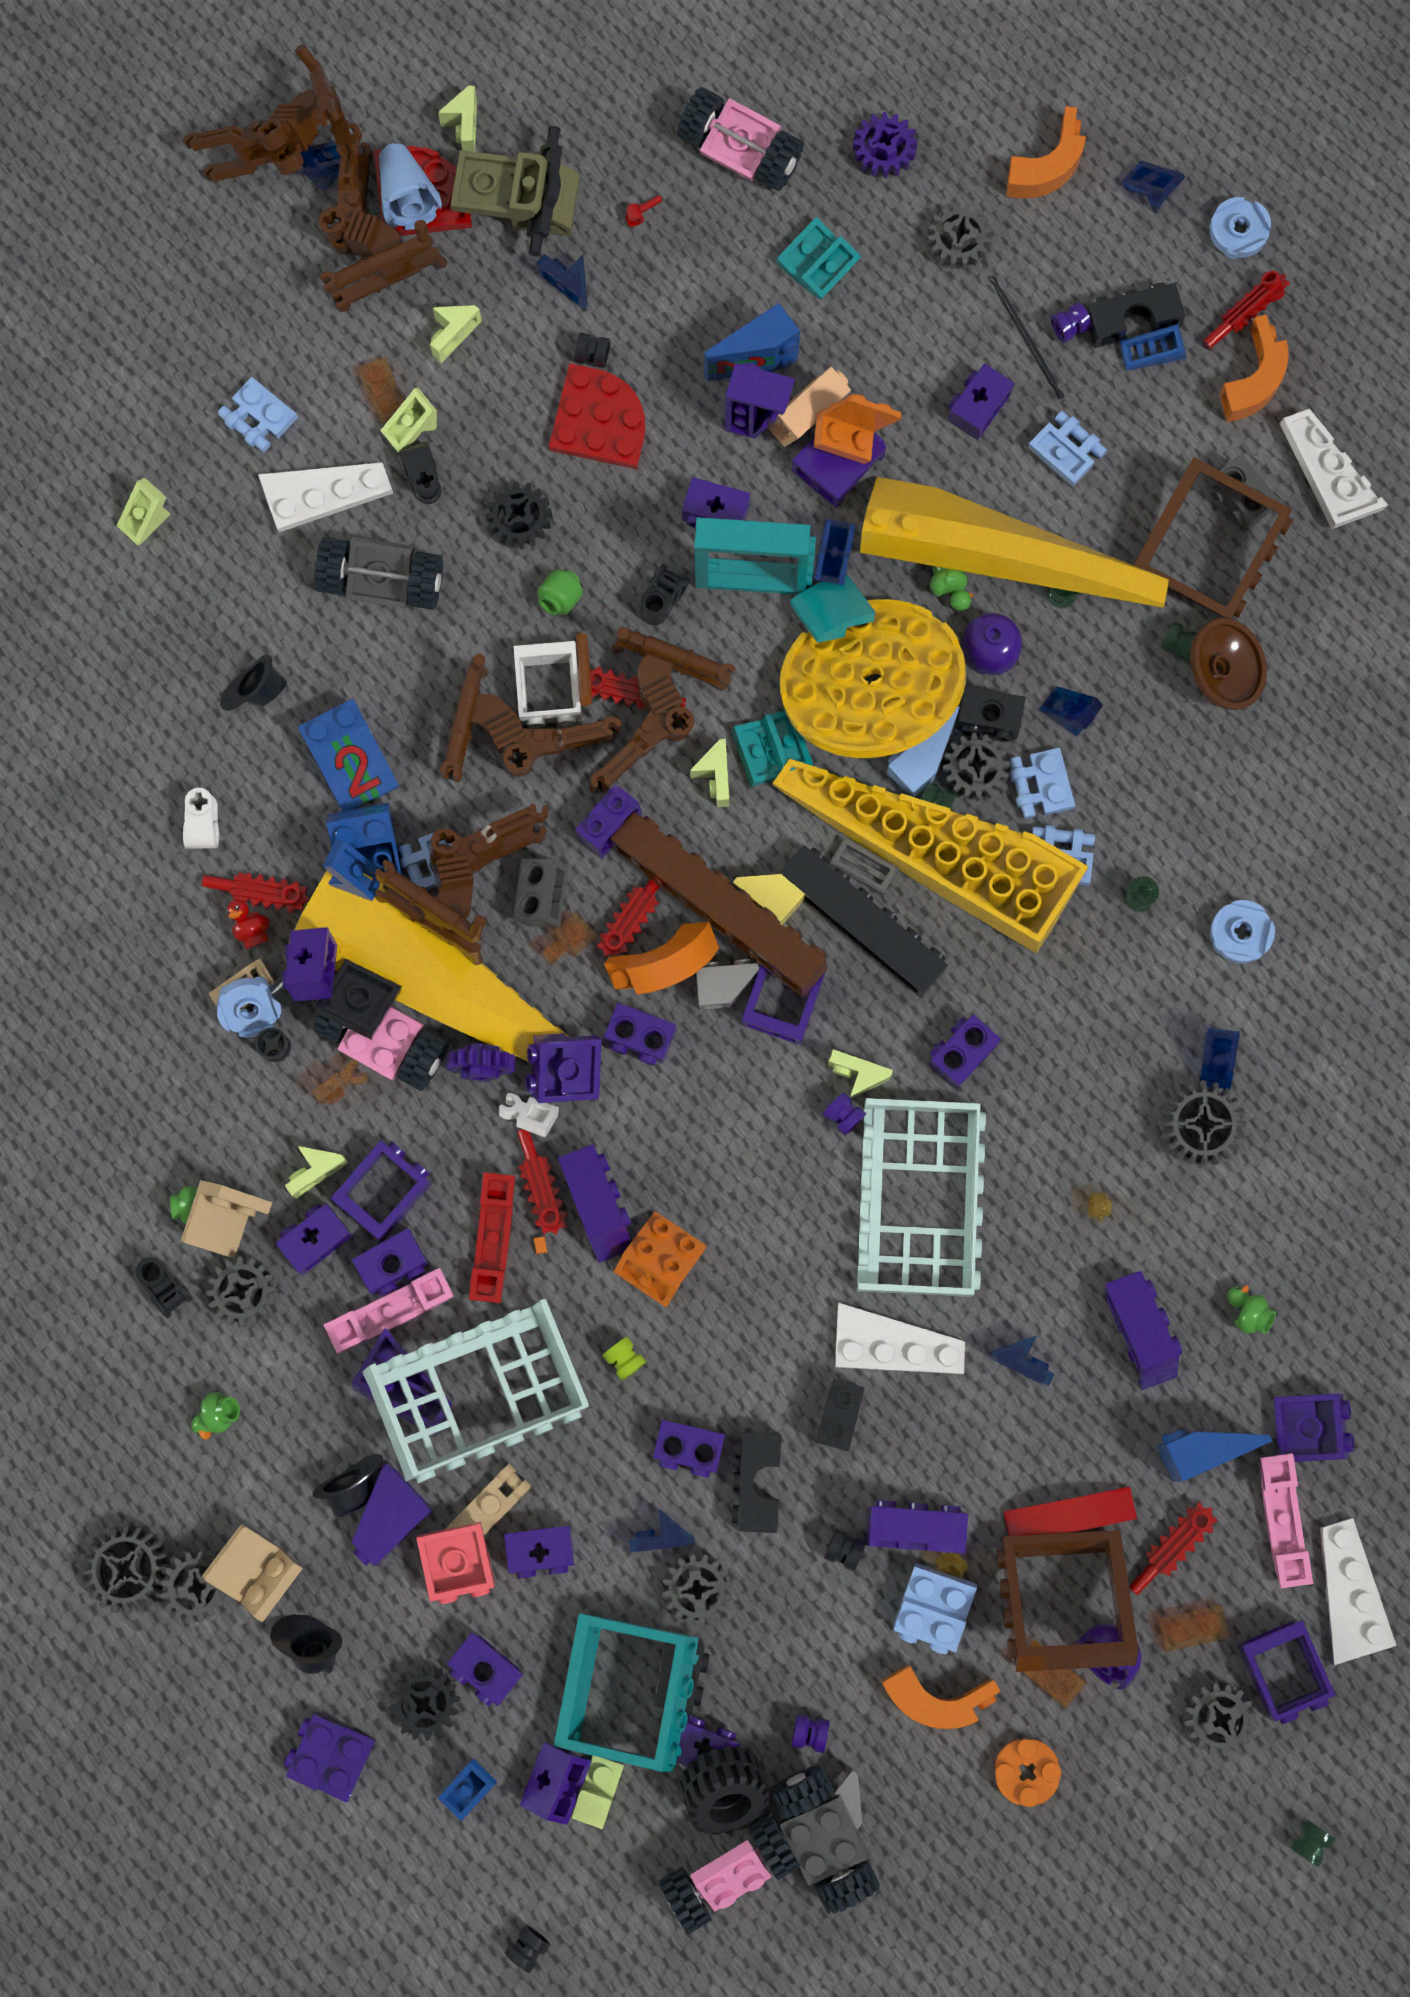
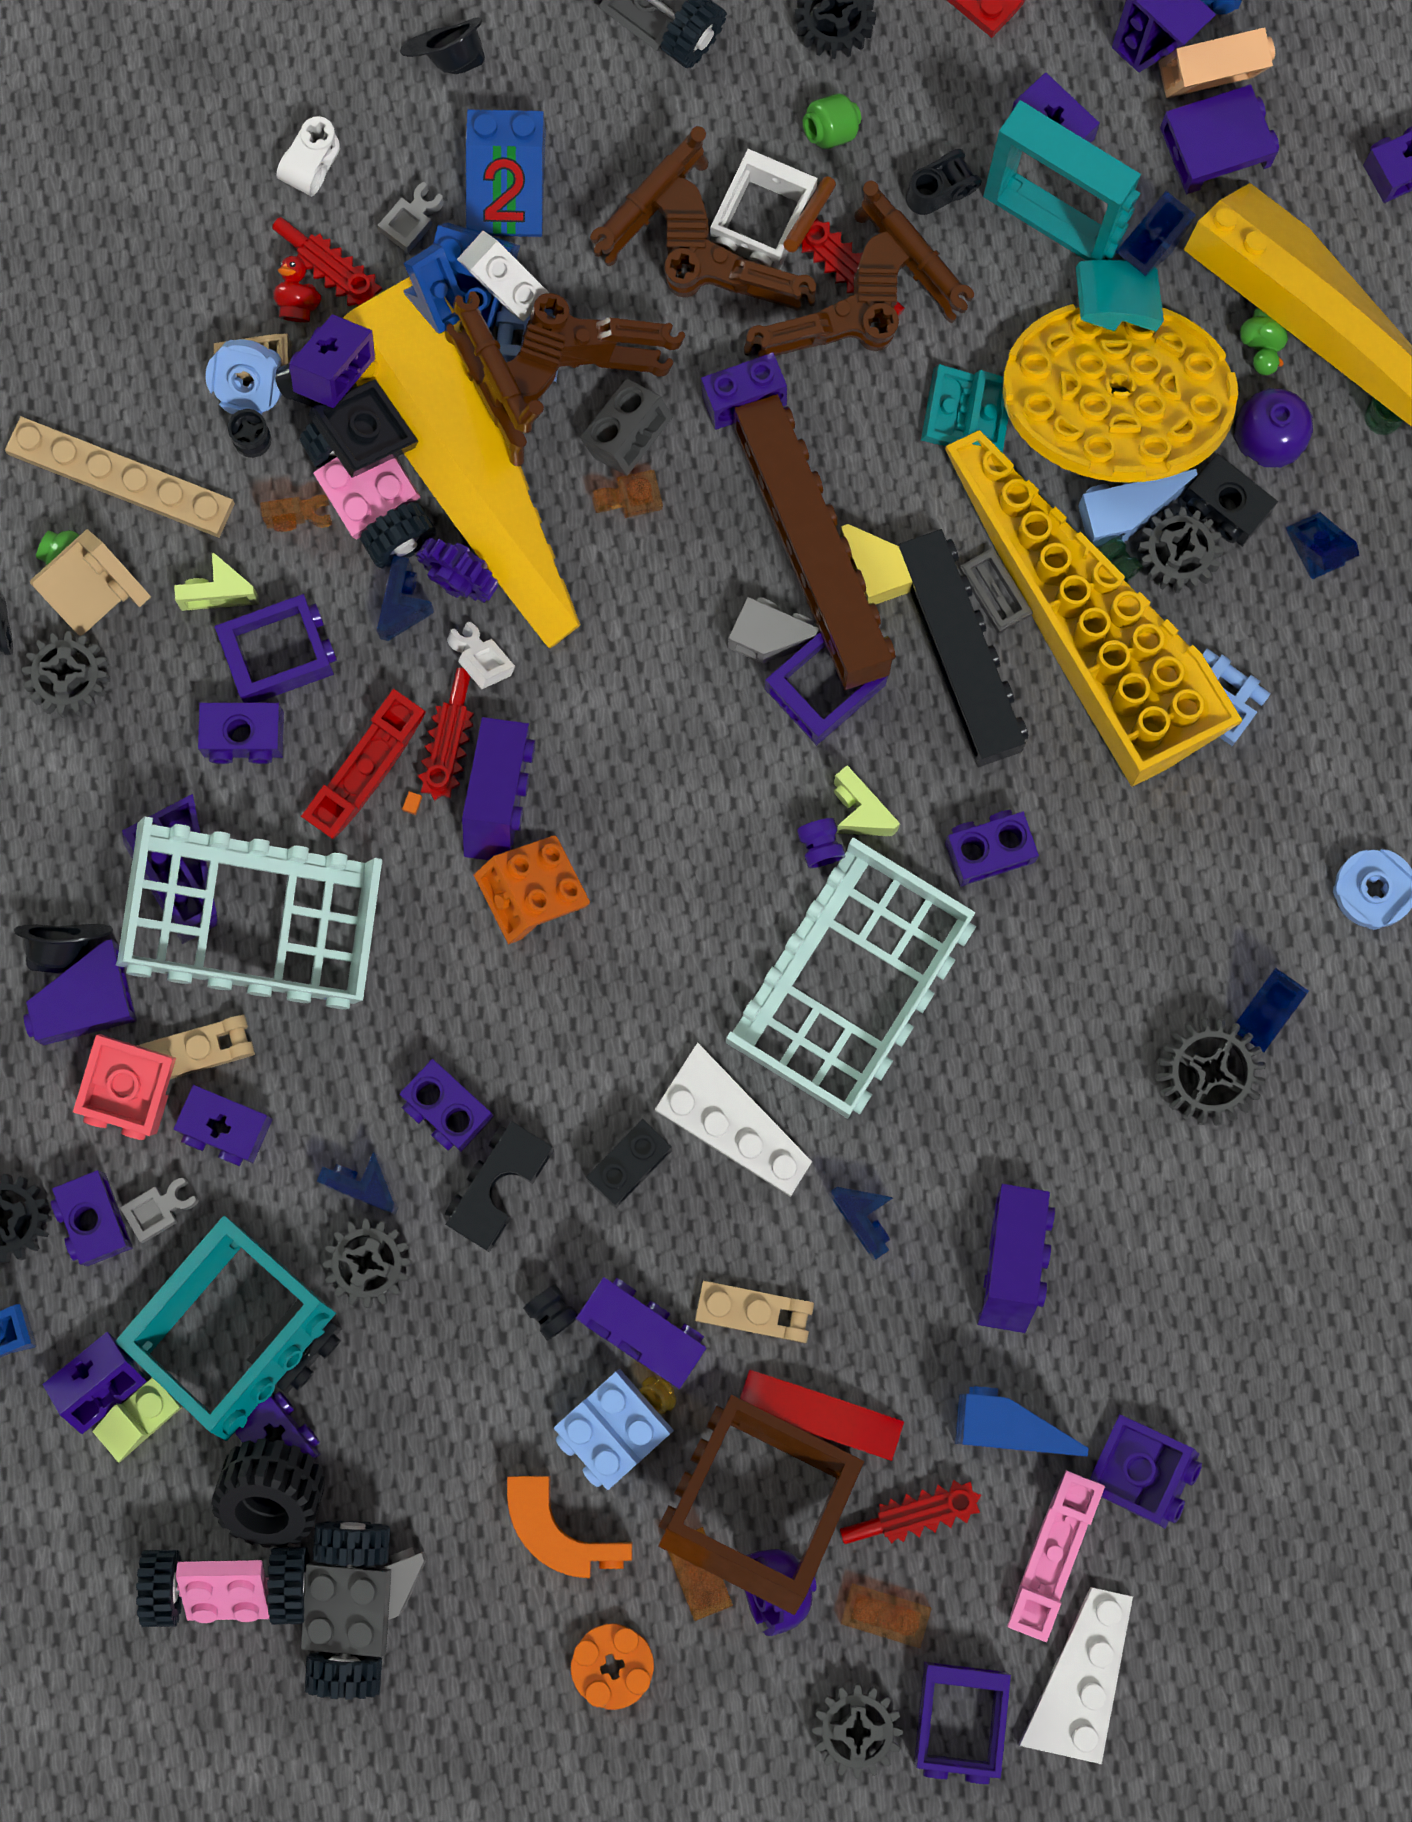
camera: 25 degrees right, 0 degrees up
dark purple brick [276,1203,353,1275] -> none
bright pink slope [324,1268,454,1354] -> none
dark purple plate [526,1033,602,1103] -> none
red piece [597,879,660,957] -> none
lime wheel [602,1336,647,1381] -> none
orange arch [604,922,719,995] -> none
dark purple brick [604,1002,677,1066] -> none
yellowish green slope [690,739,729,807] -> none
dark purple wheel [791,1713,830,1753] -> none
orange bracket [814,394,902,464] -> none
light blue plate [1009,748,1075,819] -> none
clear yellow plate [1088,1191,1112,1222] -> none
clear green wheel [1124,876,1159,913] -> none
bright green animal [1227,1285,1276,1334] -> none
none -> tan plate [5,416,235,538]
none -> light grey plate [120,1178,199,1243]
none -> light grey plate [377,182,444,254]
none -> clear blue slope [377,555,434,641]
none -> white brick [457,231,549,322]
none -> tan plate [695,1281,814,1343]

